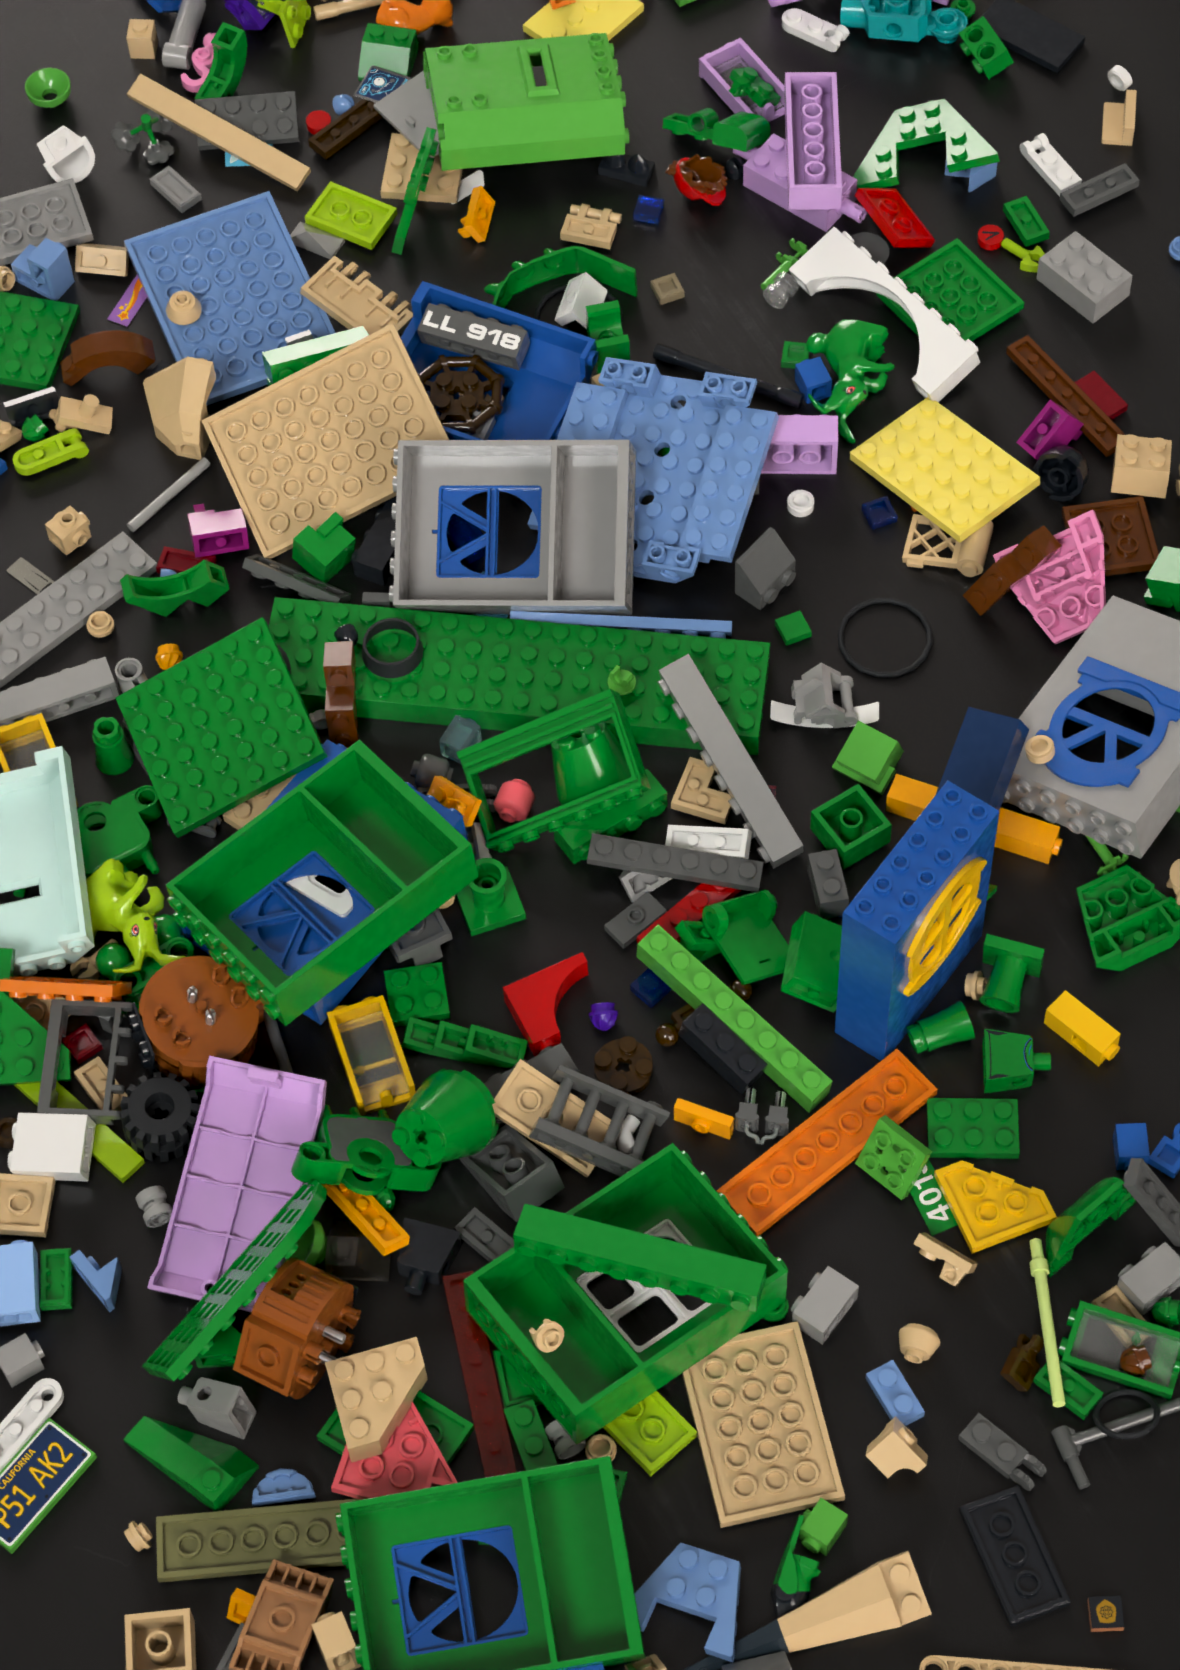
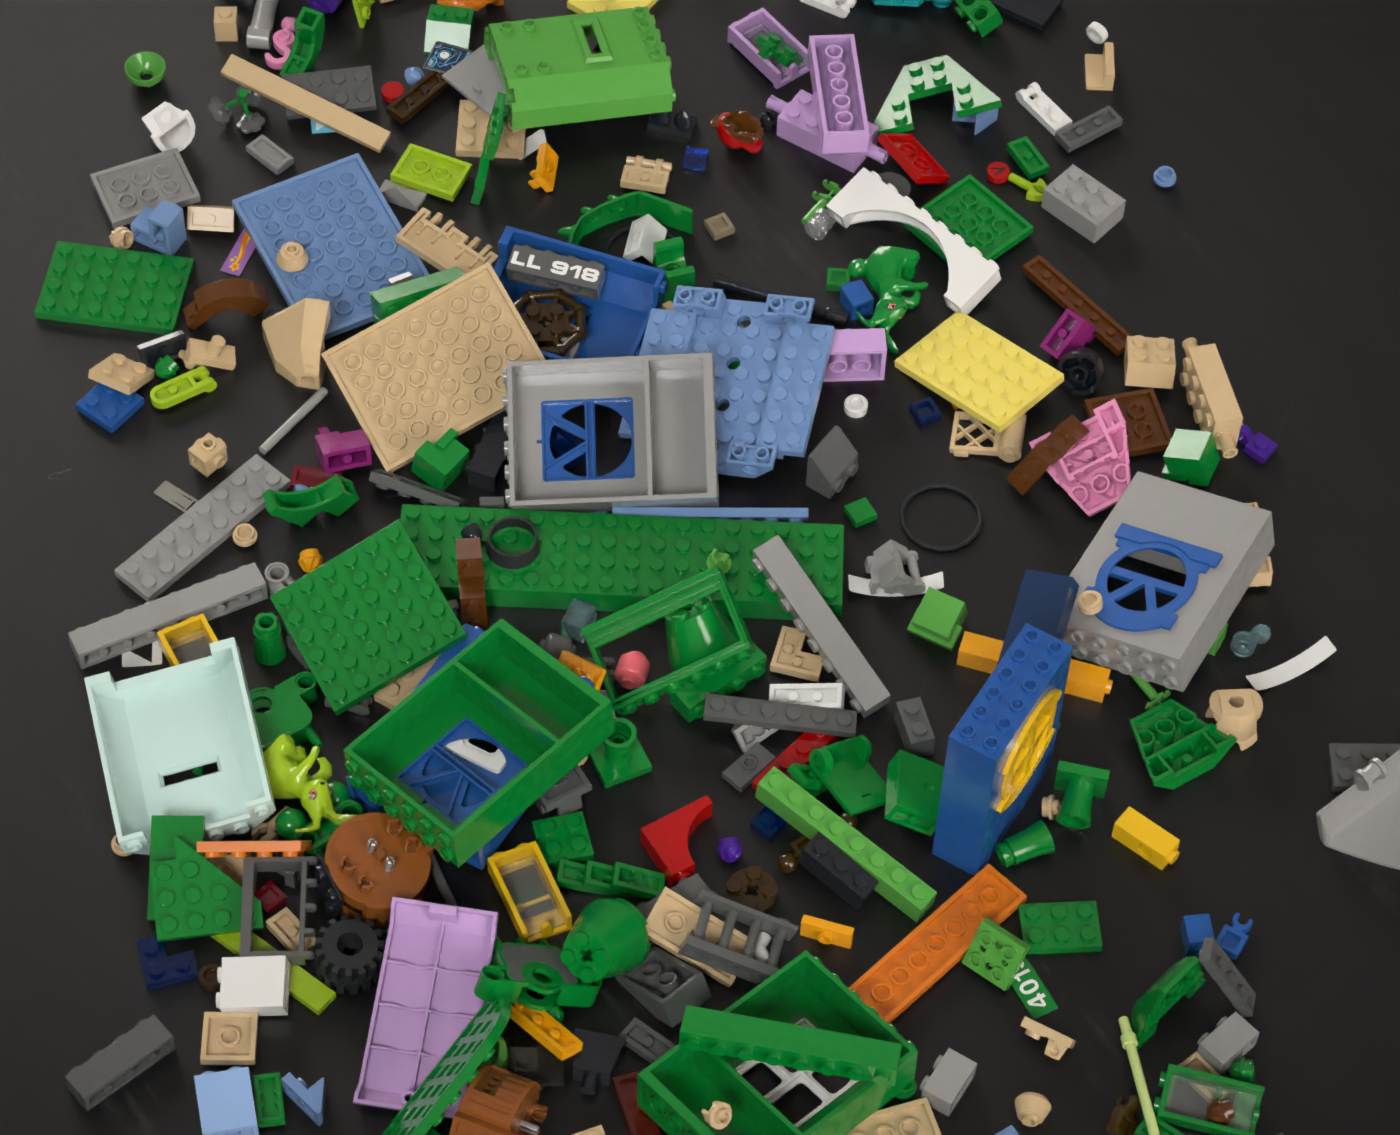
camera: 10 degrees left, 5 degrees down
light grey wheel [135,1186,172,1228] -> none
green plate [662,108,770,152] -> none
dark grey piece [735,1088,789,1145] -> none
green brick [810,784,892,870] -> none
yellow plate [934,1160,1057,1254] -> none
green torso [982,1029,1051,1093] -> none
dark red tile [1075,371,1128,420] -> none

